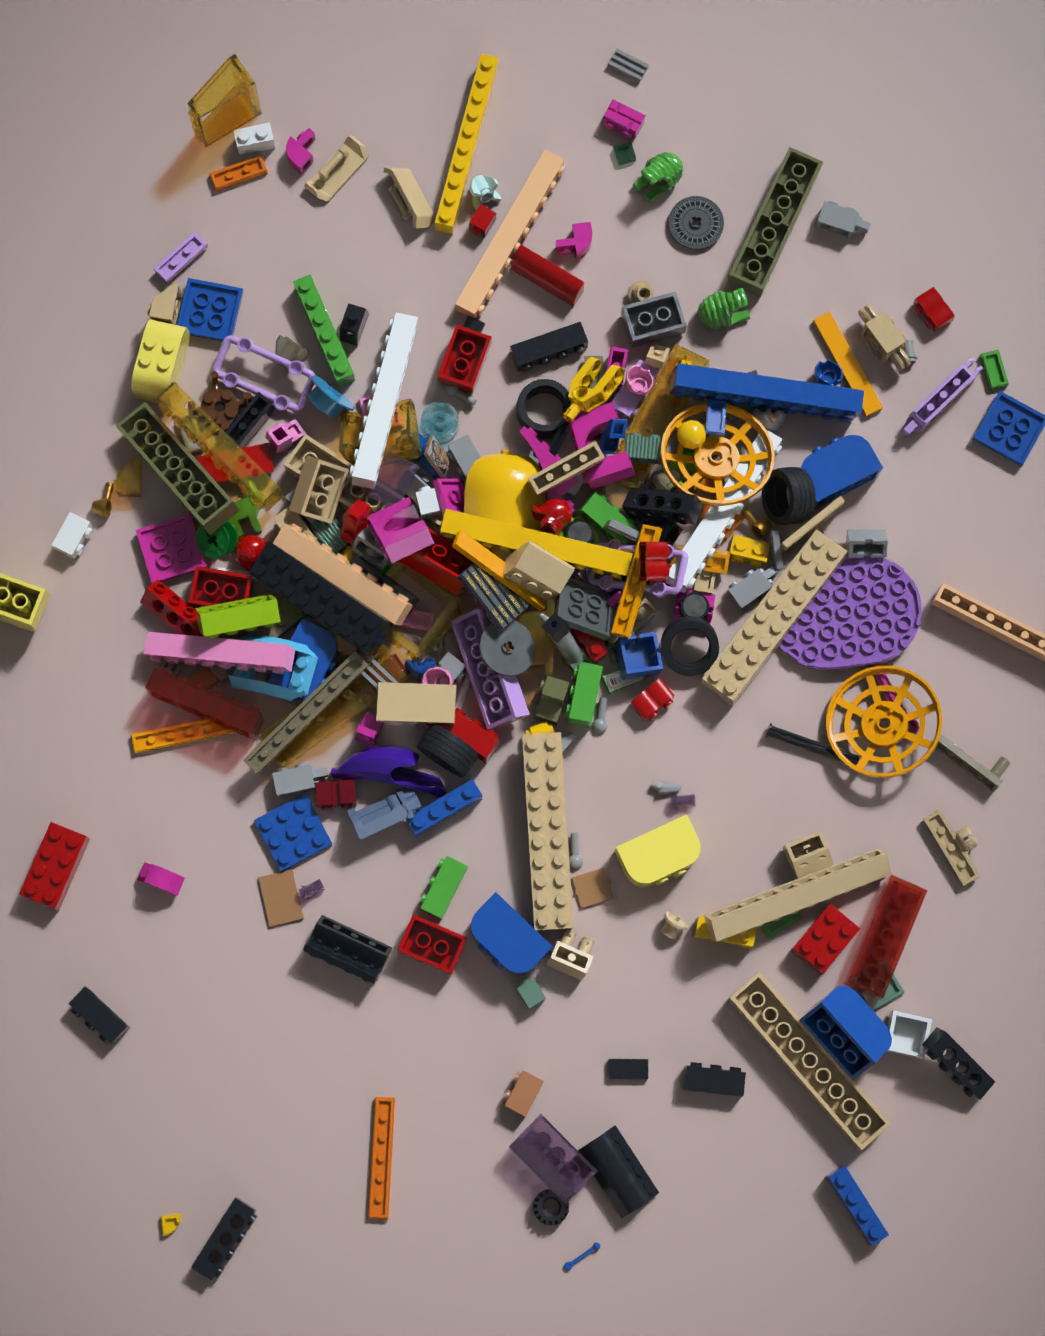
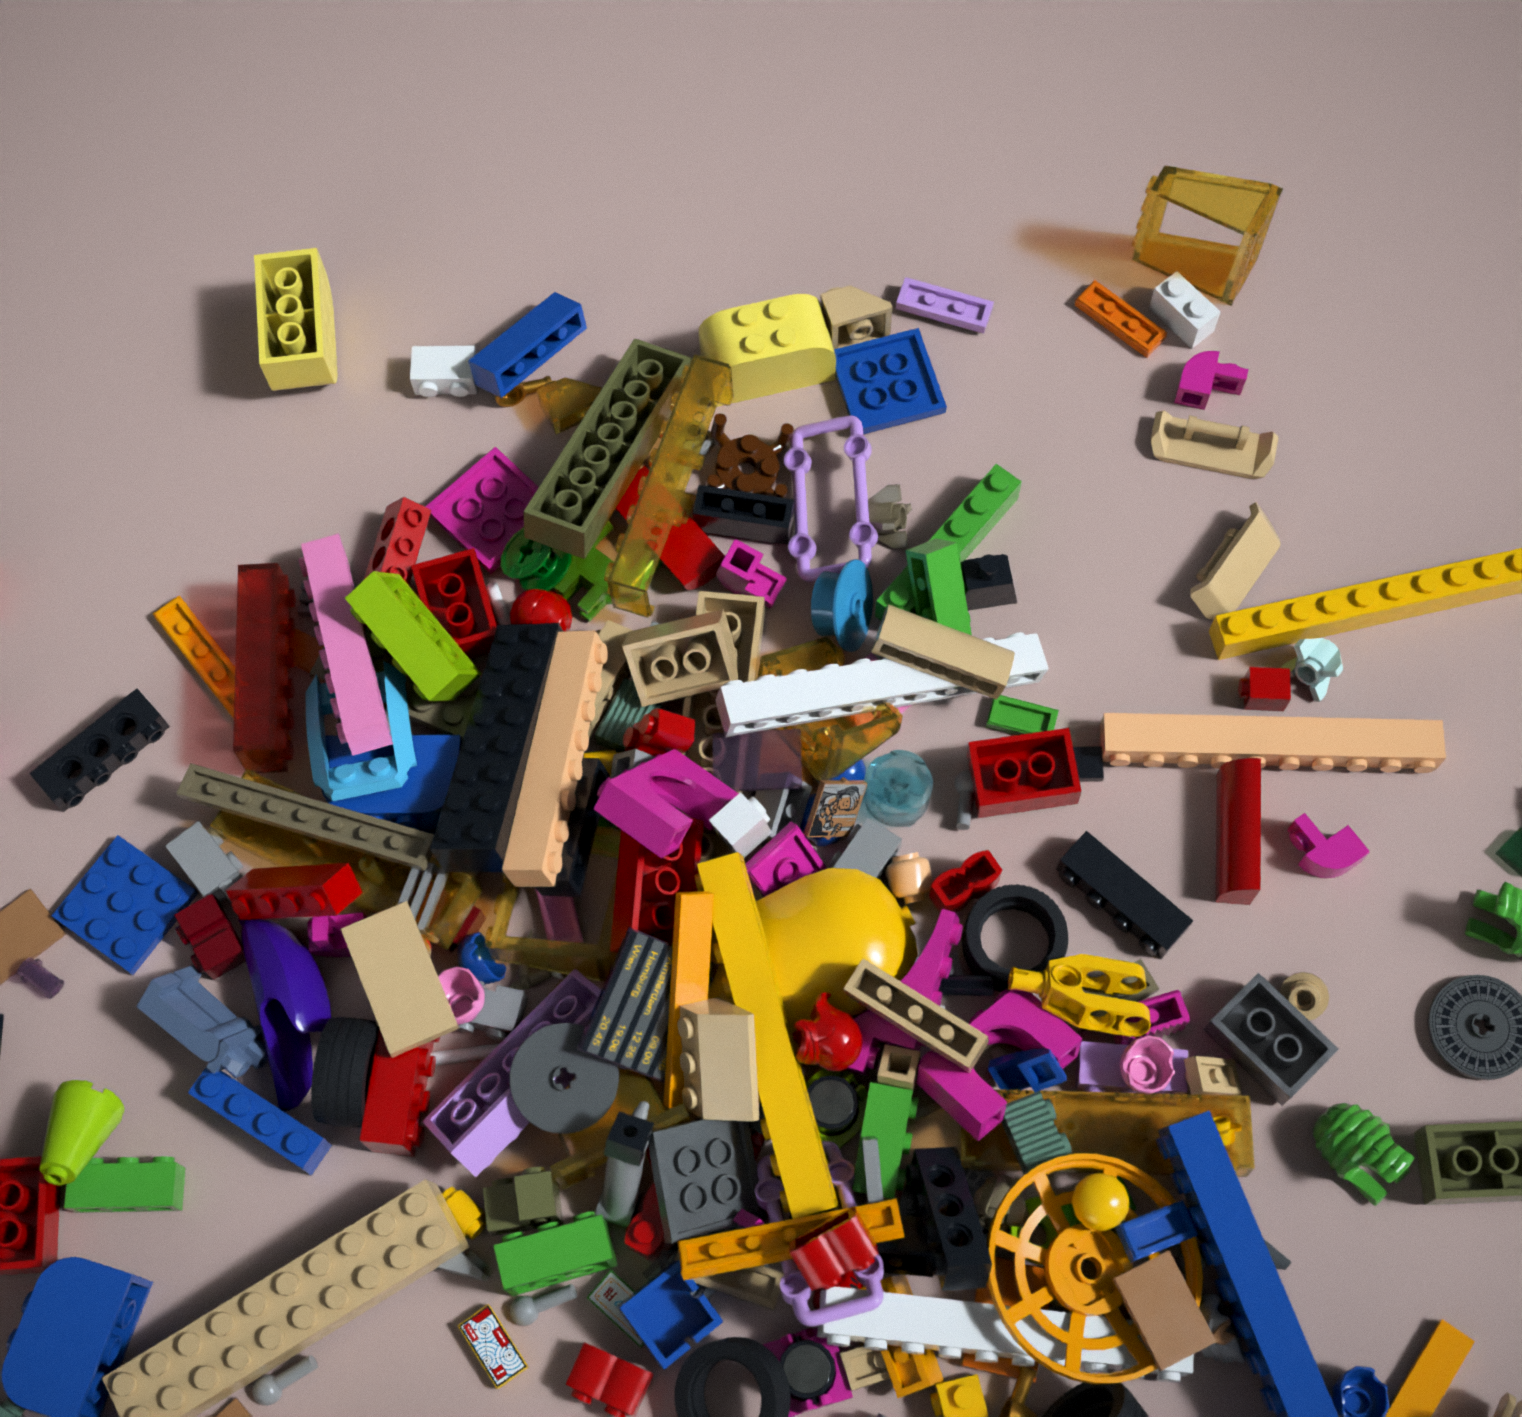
camera: 70 degrees right, 10 degrees down
none -> black brick [29,688,170,812]
none -> lime cone [40,1080,125,1186]
none -> red brick [226,863,363,920]
none -> tile [458,1304,530,1390]
none -> blue brick [468,292,587,398]
none -> tan brick [871,604,1015,700]
none -> tan brick [877,1044,921,1091]
none -> light nougat head [886,852,933,904]
none -> bright green brick [905,538,972,635]
none -> red brick [929,850,1003,913]
none -> bright green tile [986,695,1059,735]
none -> medium nougat piece [1112,1251,1216,1372]

